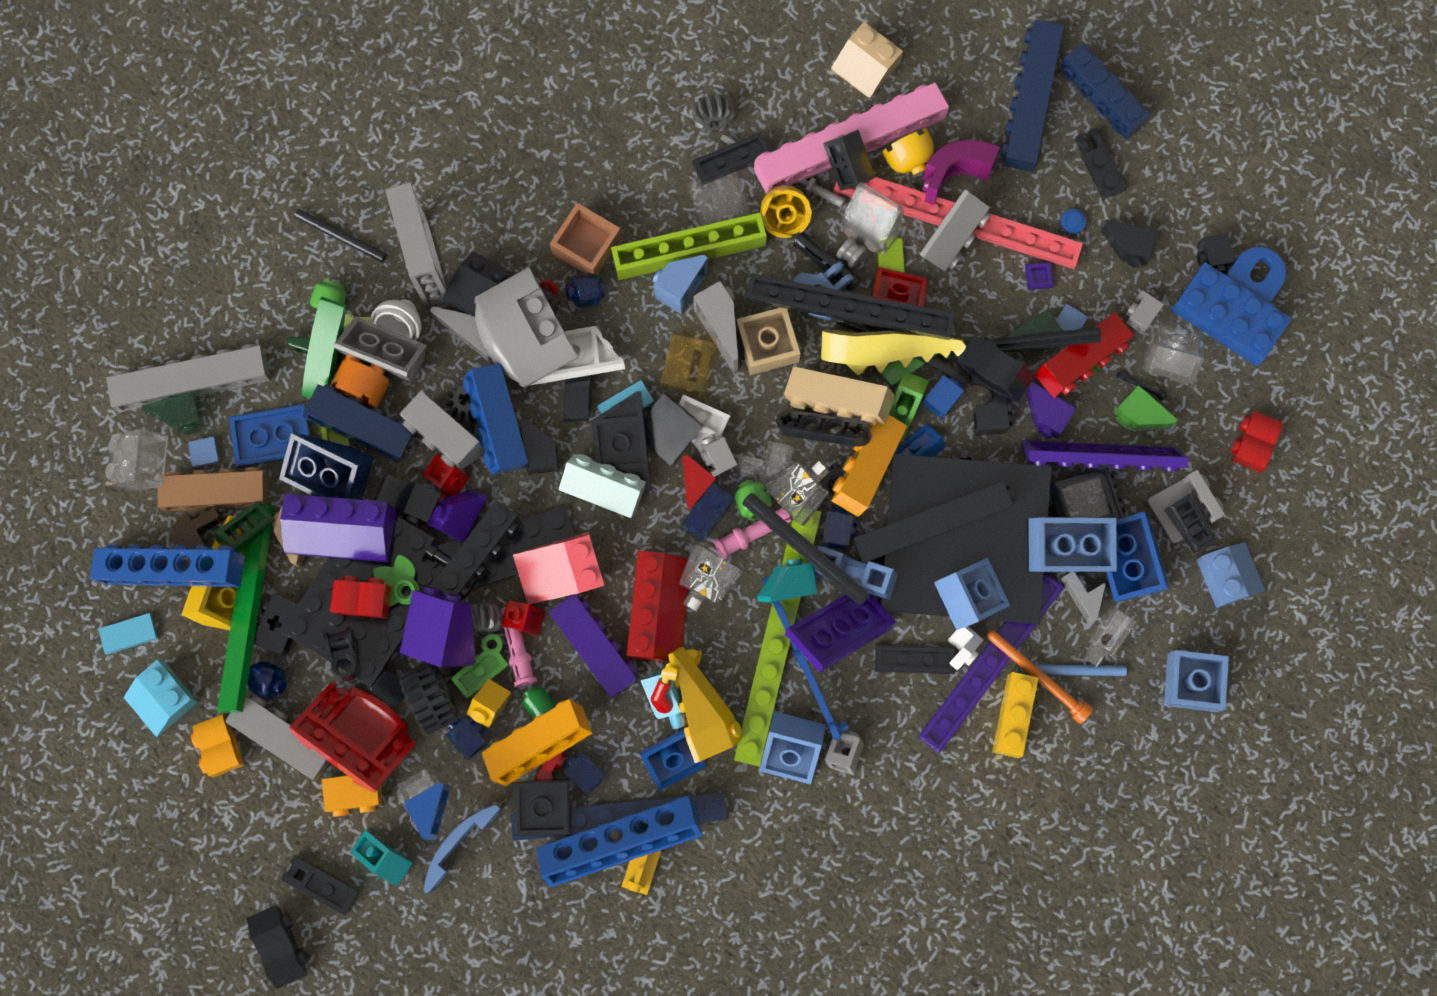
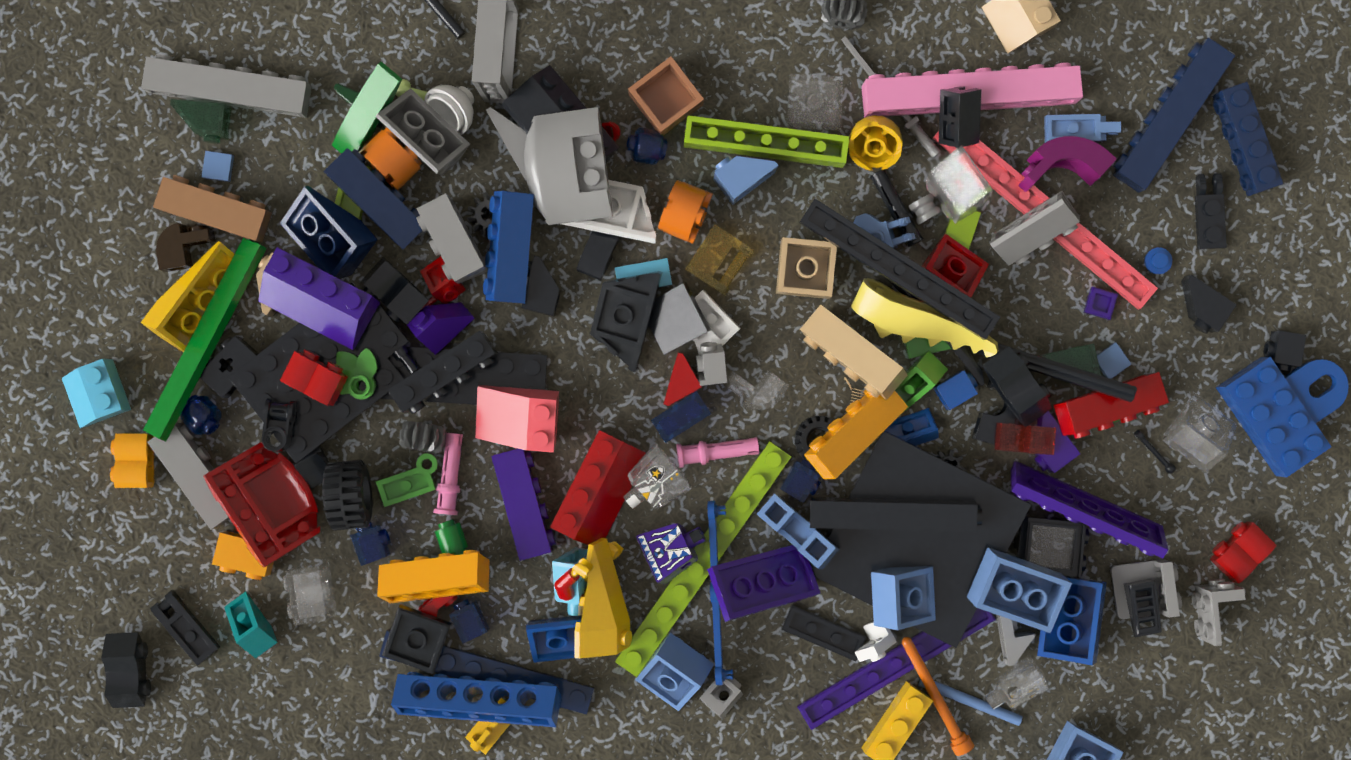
camera: 20 degrees right, 10 degrees up
blue brick [90,544,245,587] -> none
medium azure tile [99,613,158,655] -> none
clear brick [105,429,168,491] -> none
dark green slope [216,501,275,553] -> none
blue tile [229,404,311,468] -> none
bright green head [310,279,347,312] -> none
dark purple slope [400,586,476,667] -> none
blue slope [404,783,452,840] -> none
medium blue slope [424,805,503,893] -> none
yellow brick [467,679,511,728] -> none
red bracket [501,601,545,637] -> none
light aqua brick [559,454,646,518] -> none
black tile [692,132,771,186] -> none
light grey slope [693,281,738,374] -> none
bright green head [734,480,772,521] -> none
black axle [742,493,869,606] -> none
teal slope [757,558,817,602] -> none
clear torso [764,461,830,526] -> none
black beam [776,410,872,447] -> none
yellow cylinder [882,128,934,175] -> none
bright green slope [1113,385,1178,430] -> none
light grey brick [1125,290,1164,335] -> none
medium blue slope [1197,542,1265,609] -> none
none -> torso [636,523,706,585]
none -> orange brick [658,180,713,244]
none -> clear red slope [994,423,1056,455]
none -> medium blue hinge [1044,114,1121,143]
none -> light grey bracket [1192,578,1246,646]

